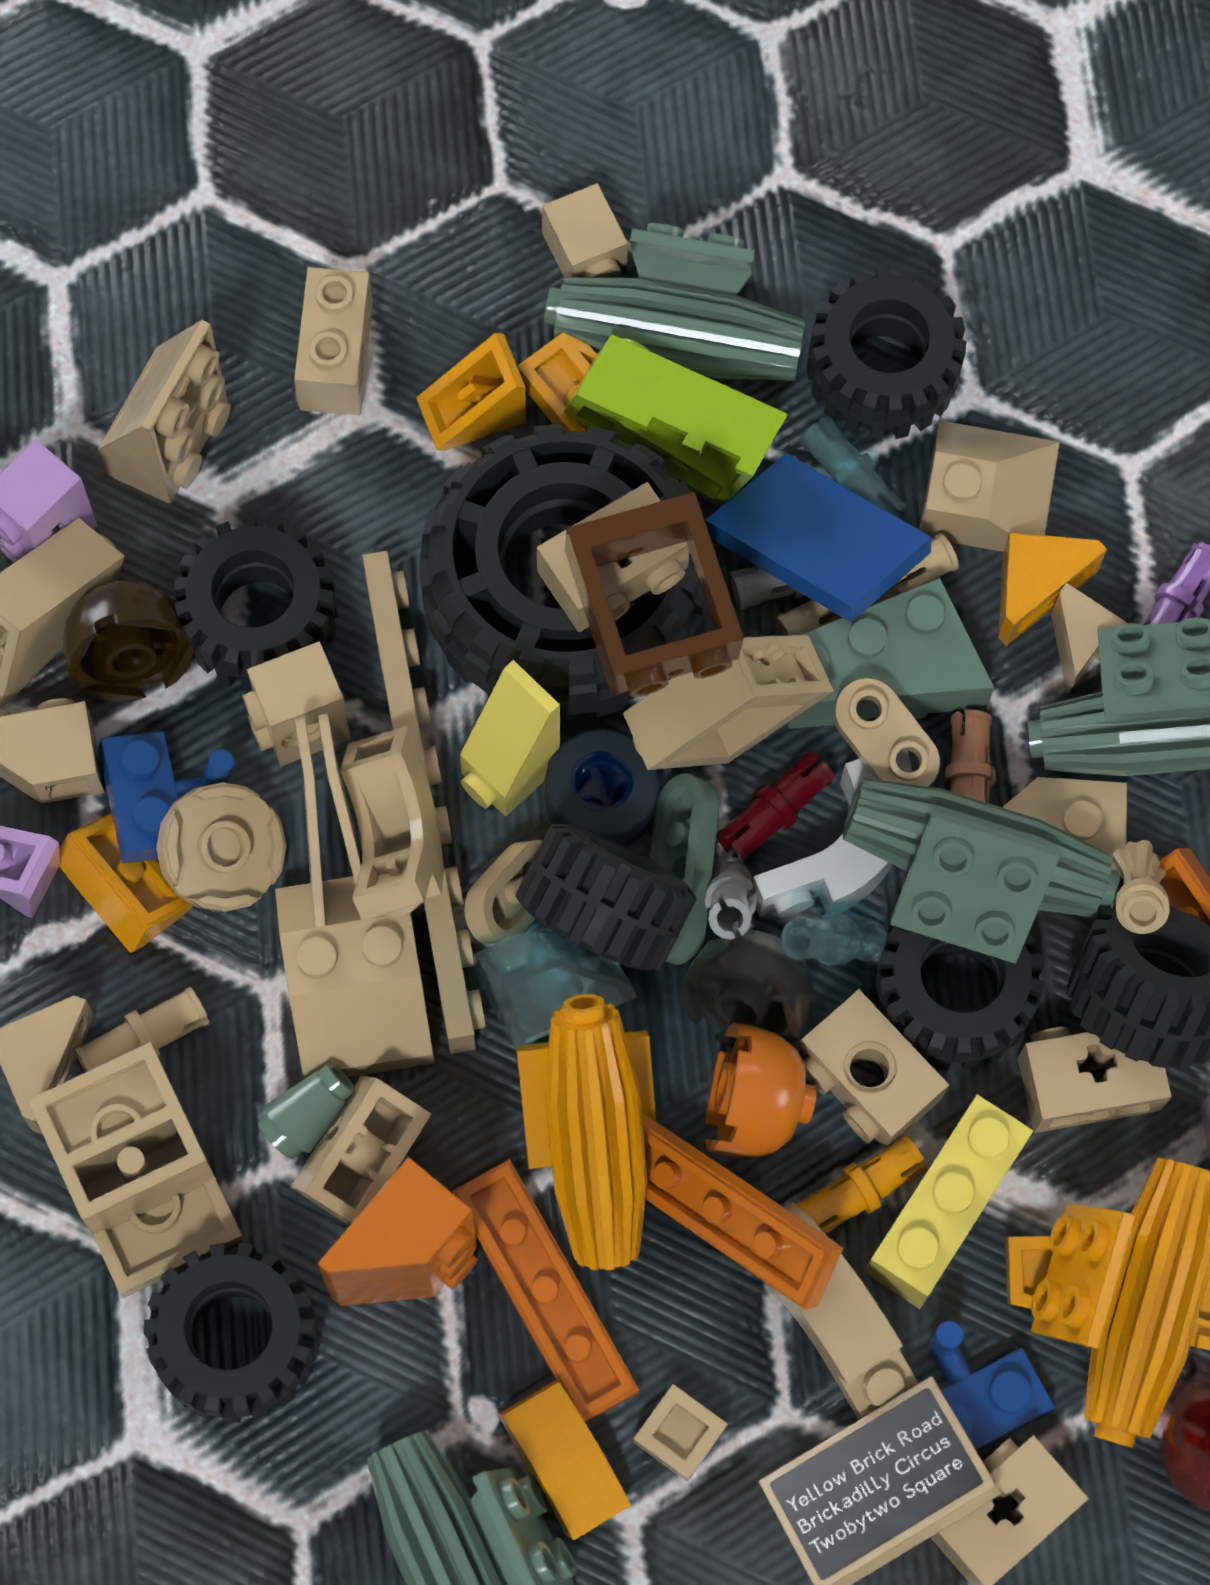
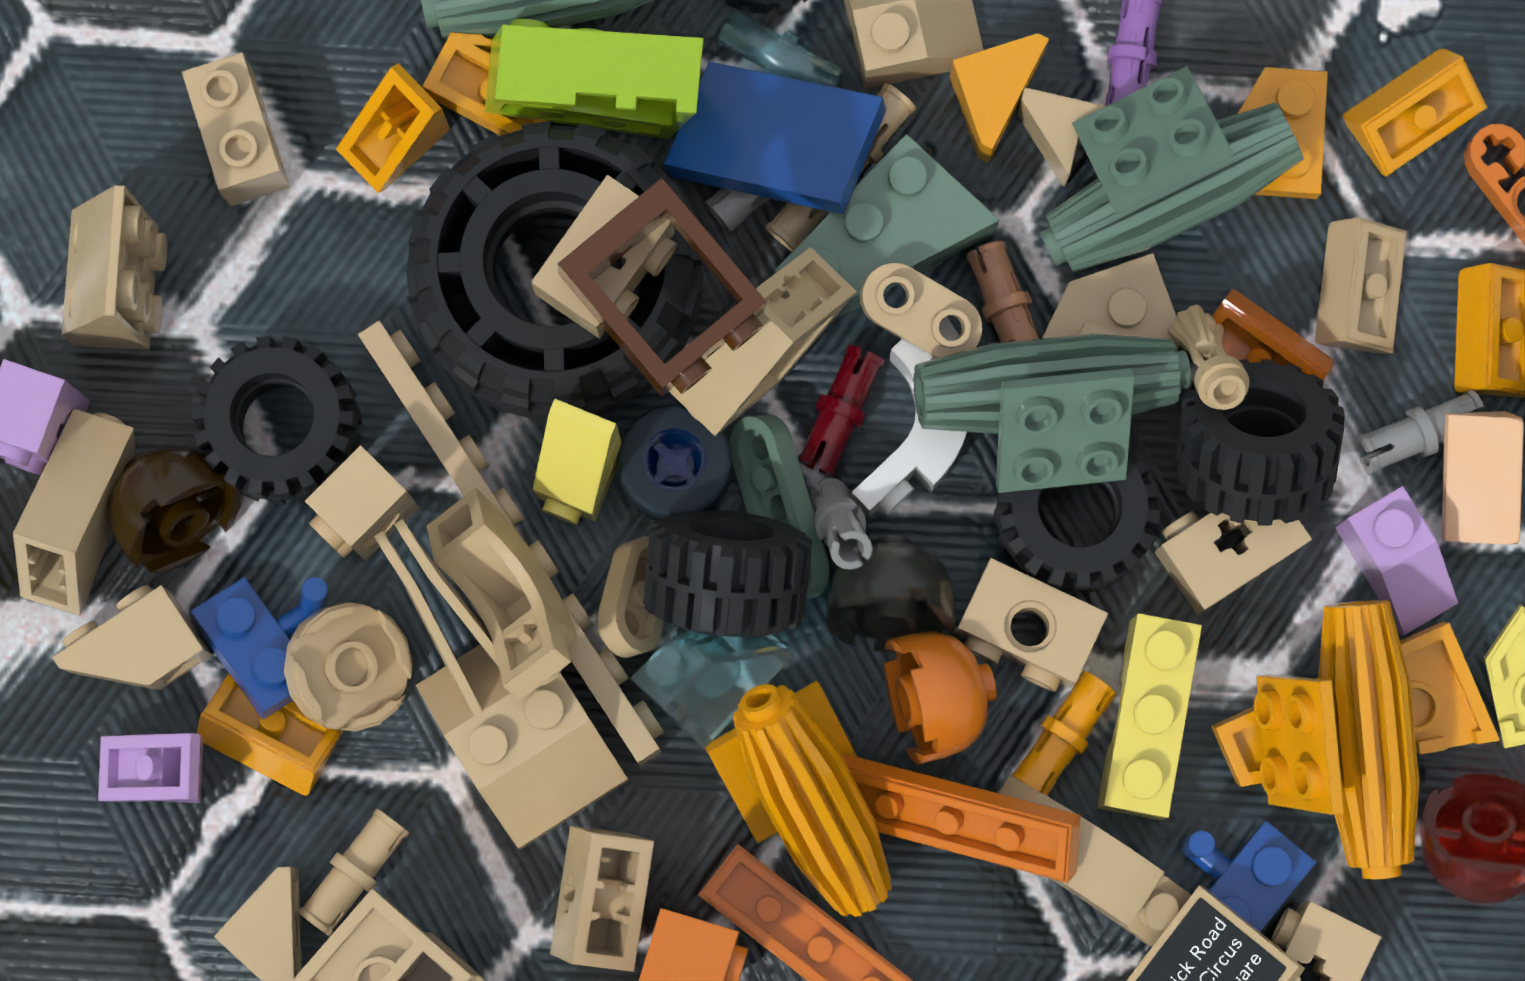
camera: 20 degrees left, 10 degrees up
sand green cone [258,1062,355,1159] -> none
clear light blue pin [781,914,887,965] -> none

